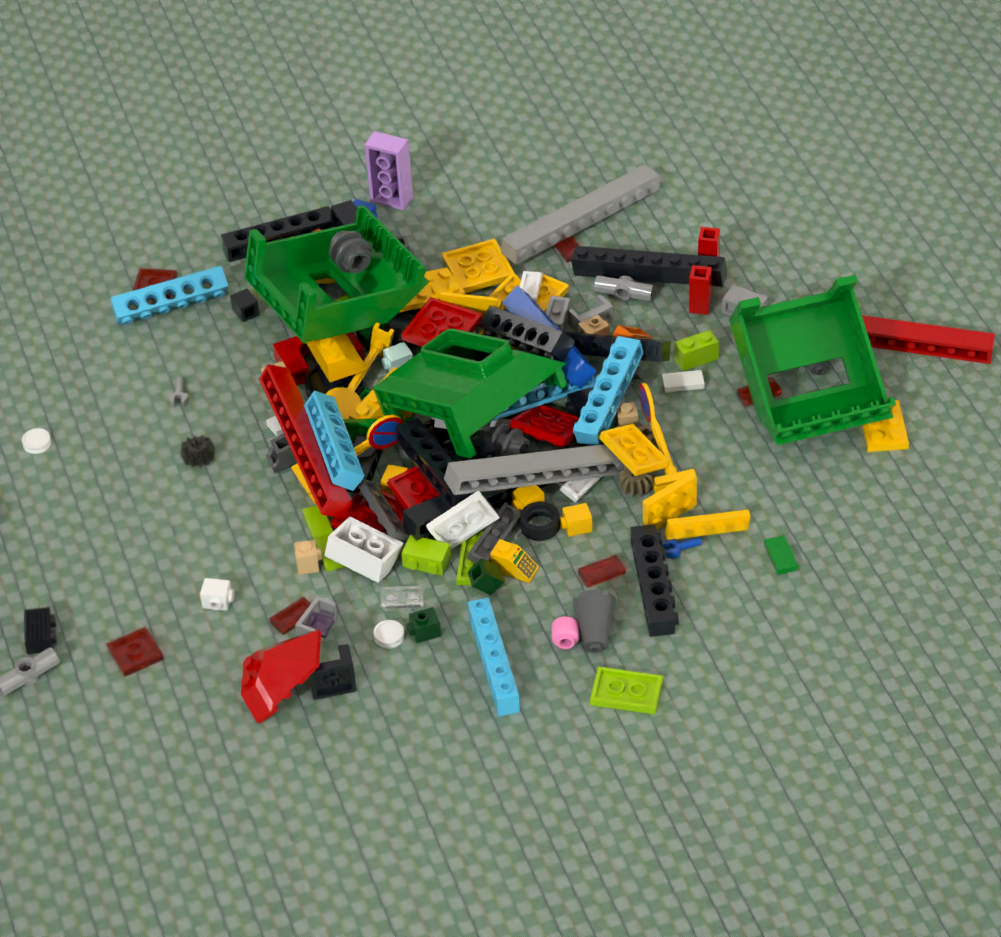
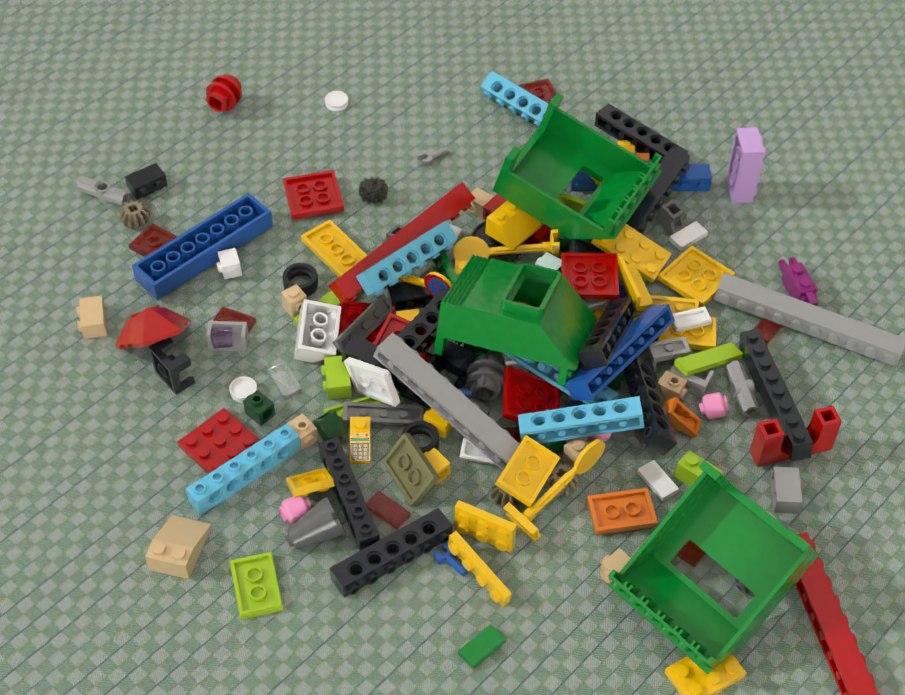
camera: 60 degrees right, 5 degrees up
dark grey piece [329,231,372,273] -> none
none -> tan brick [76,295,107,339]
none -> dark tan gear [119,199,150,229]
none -> blue brick [132,193,273,300]
none -> tan slope [145,515,212,579]
none -> red plate [177,408,260,474]
none -> red plate [282,170,344,220]
none -> black tyre [282,263,318,297]
none -> tan brick [286,413,318,450]
none -> yellow plate [286,468,335,497]
none -> yellow plate [301,219,367,277]
none -> black brick [318,437,380,551]
none -> olive plate [382,433,440,506]
none -> orange plate [587,488,658,535]
none -> tan brick [600,548,631,583]
none -> white tile [669,221,708,251]
none -> lime tile [674,342,744,376]
none -> bright pink head [699,392,729,420]
none -> magenta hinge [778,257,818,306]

